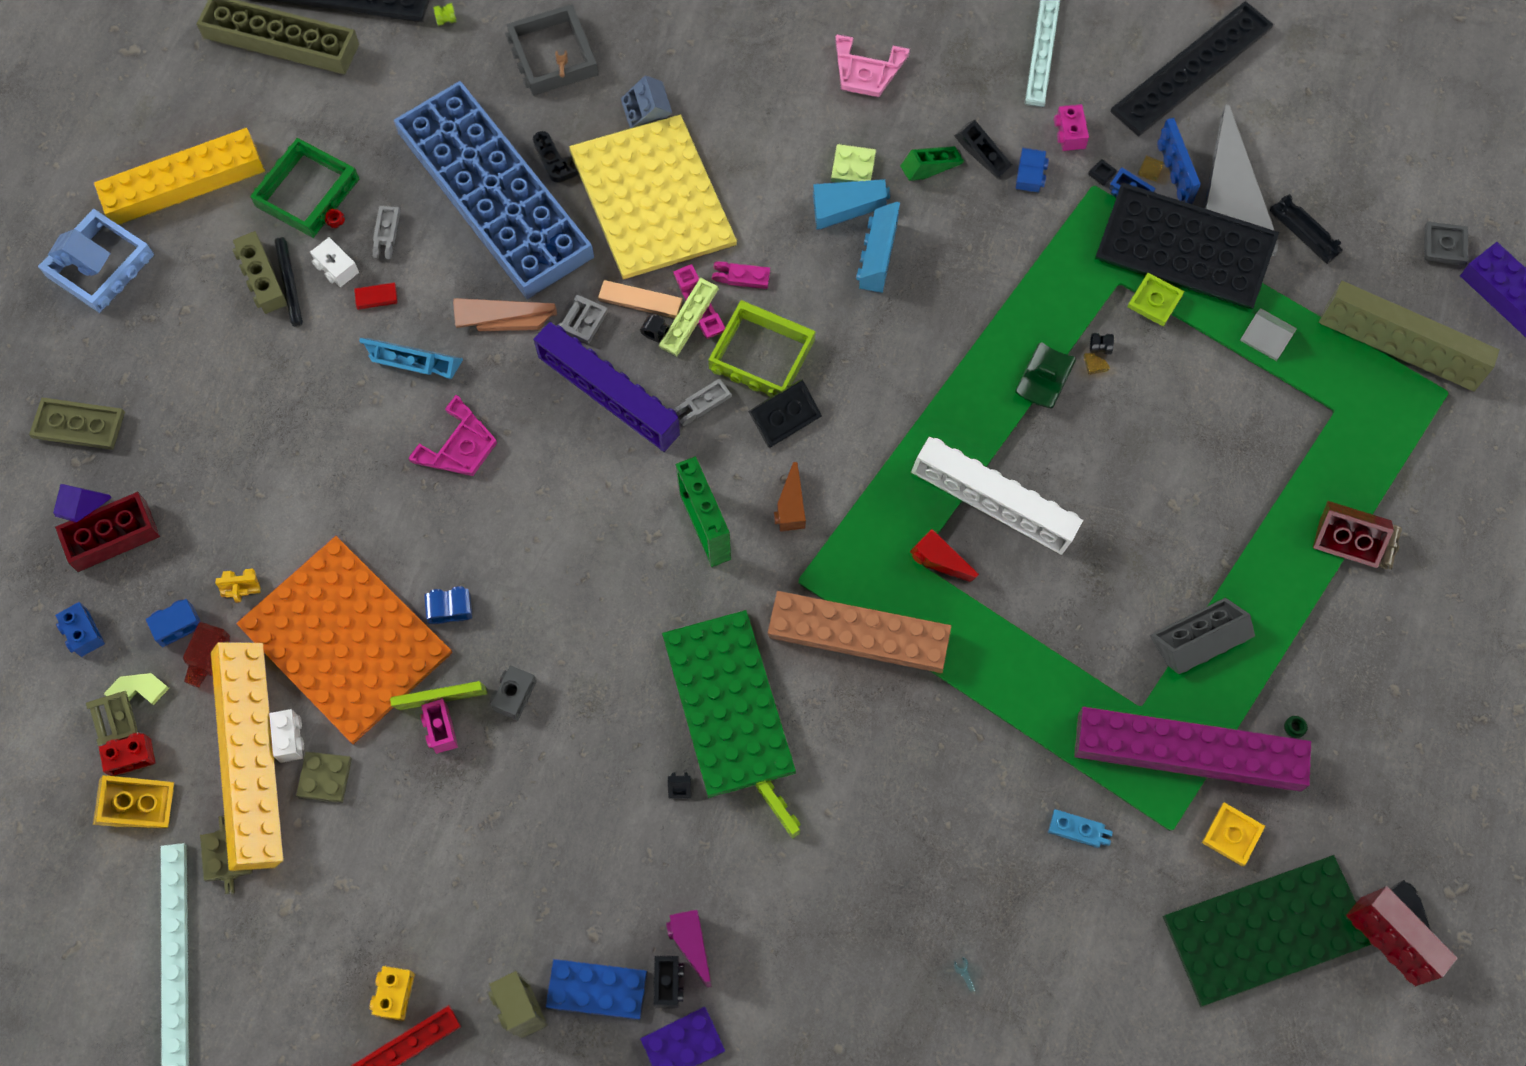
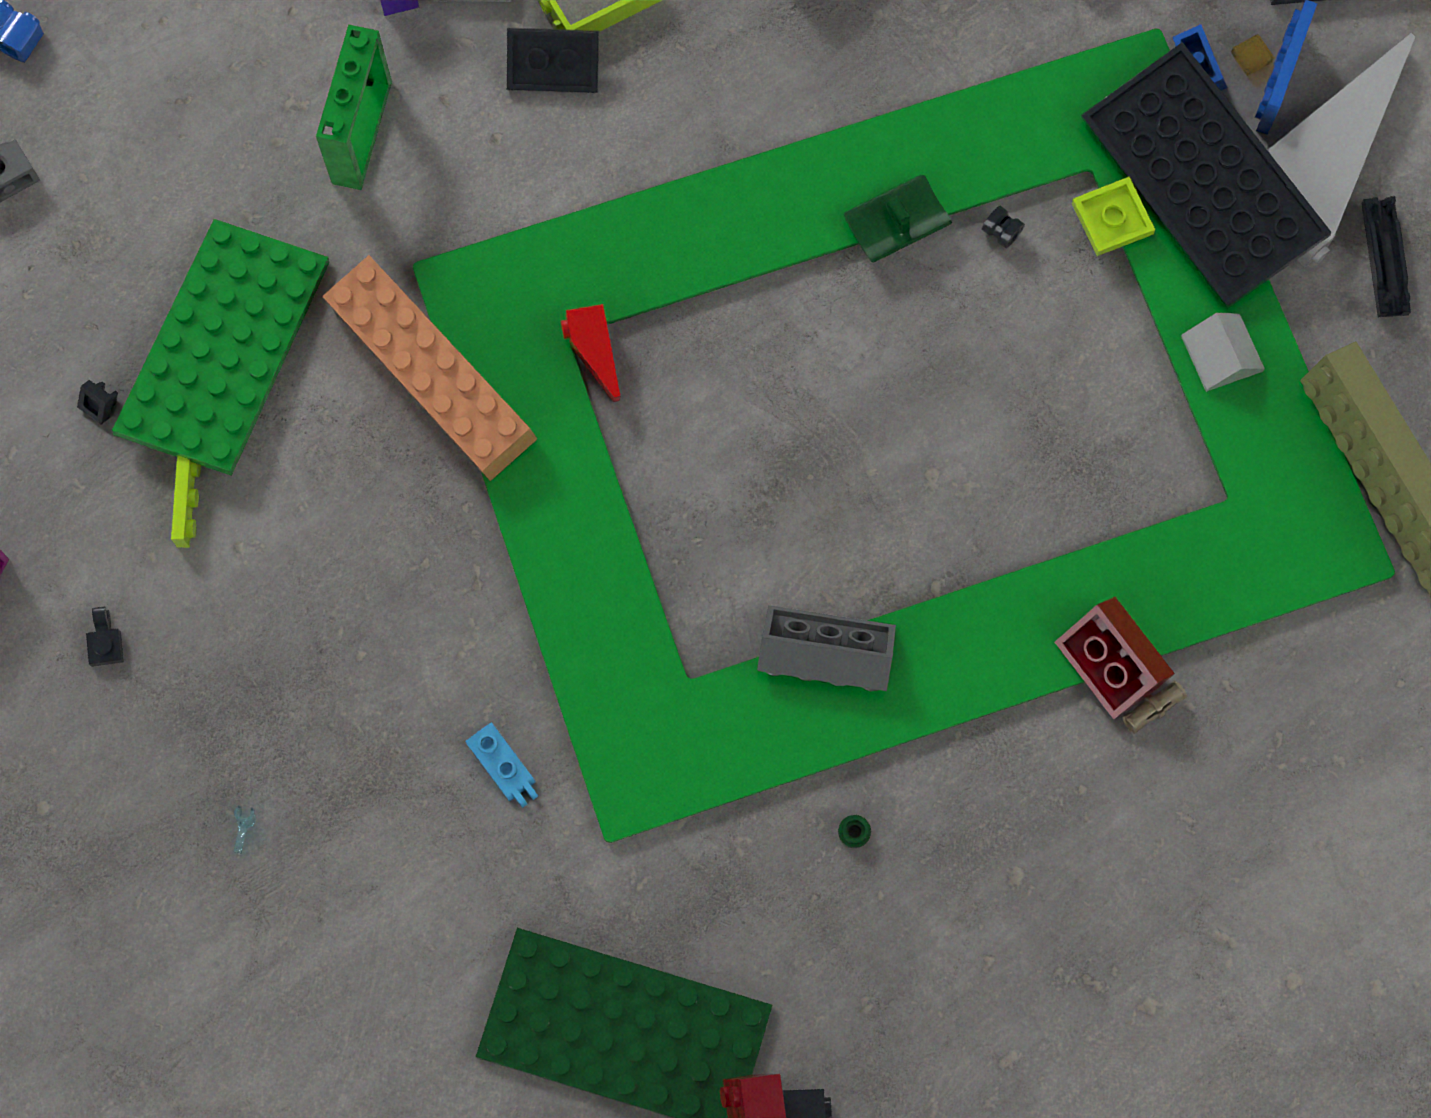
camera: 35 degrees right, 5 degrees up
dark orange slope [774,462,806,531] -> none
white brick [911,436,1083,555] -> none
magenta brick [1074,707,1311,792] -> none
clear yellow tile [1083,353,1110,375] -> none
black tile [1088,159,1117,186] -> none
yellow plate [1202,802,1265,867] -> none
none -> black plate [86,606,124,667]

